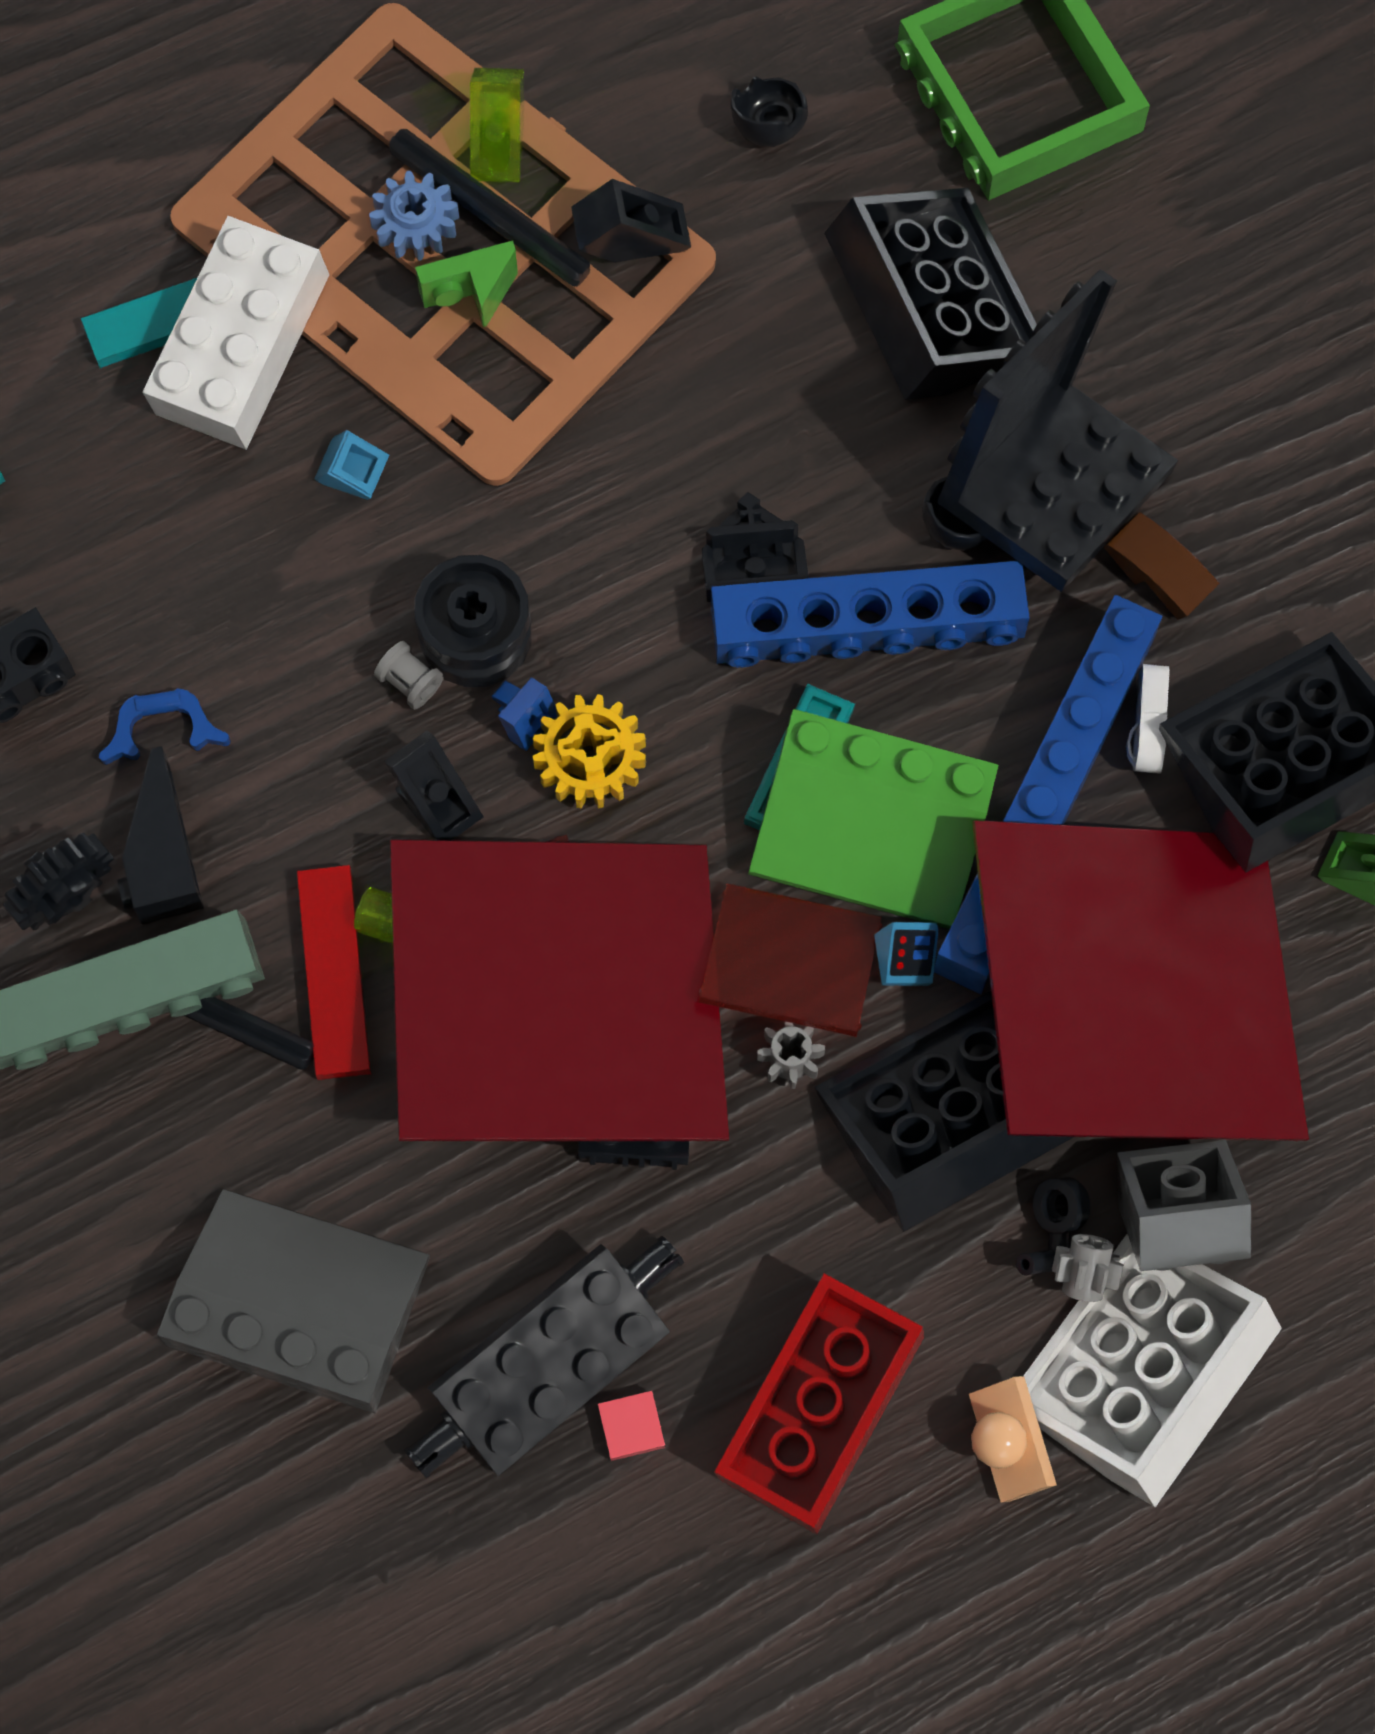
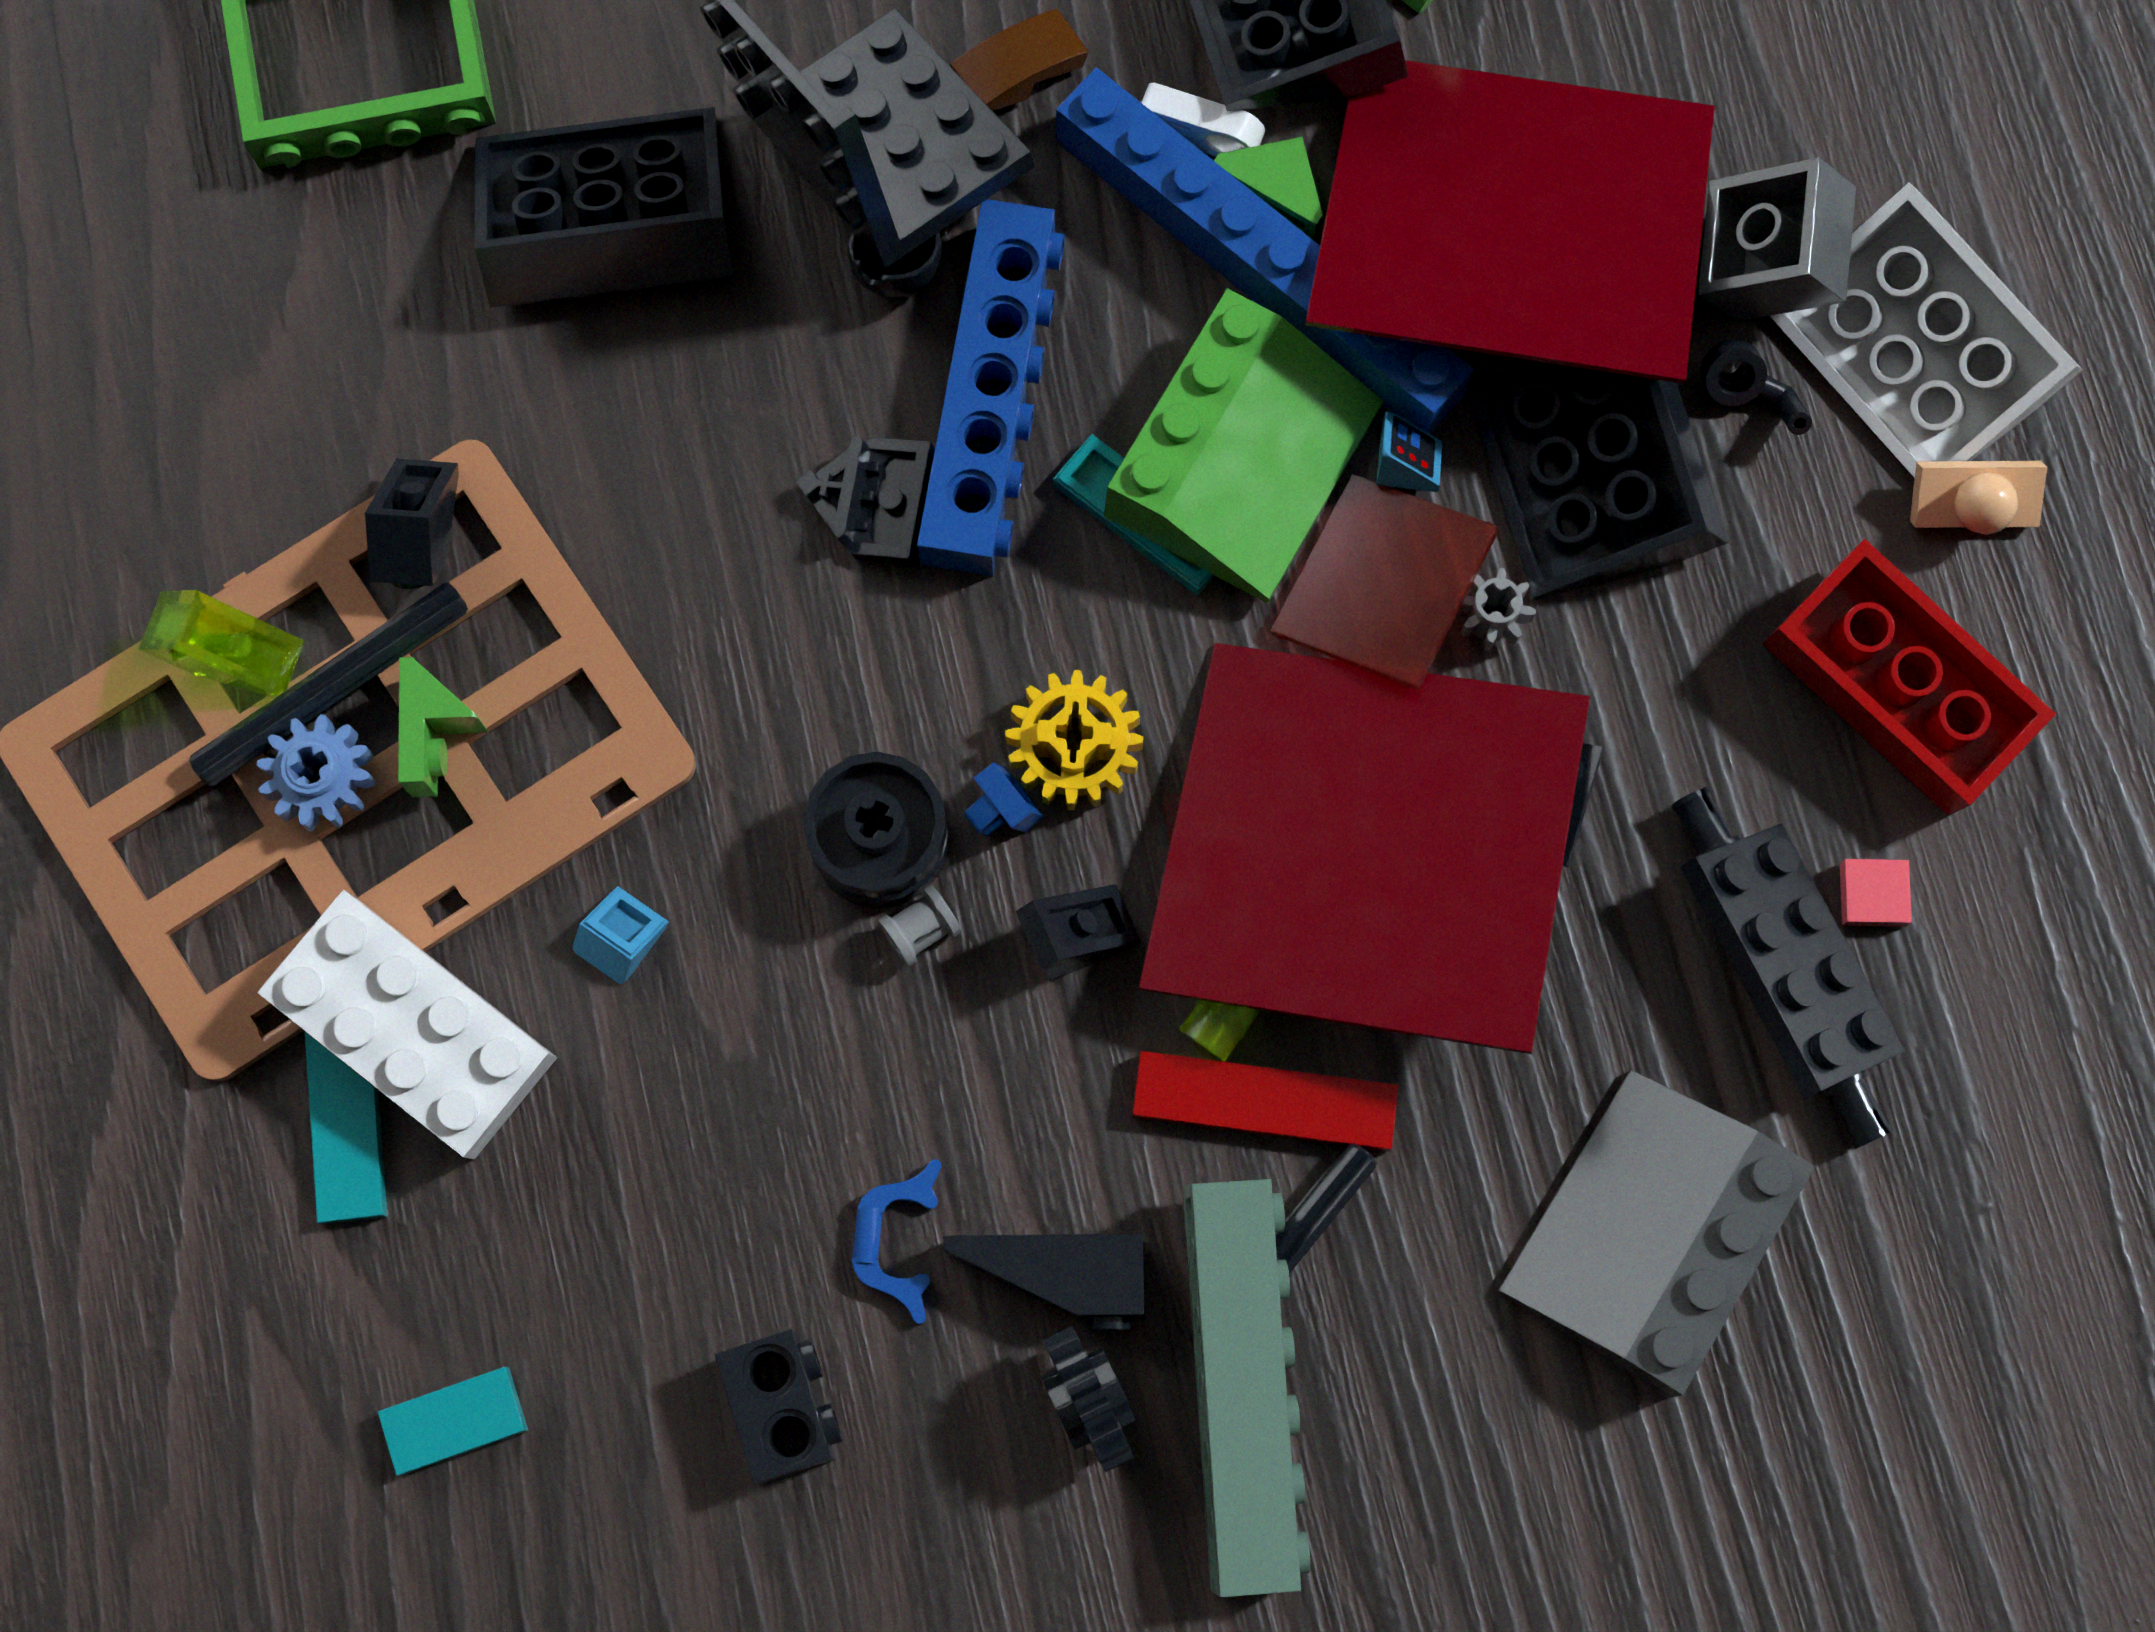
camera: 75 degrees left, 5 degrees up
black hair [731,76,808,147] -> none
light grey gear [1052,1234,1124,1302] -> none
none -> bright green slope [1214,137,1323,242]

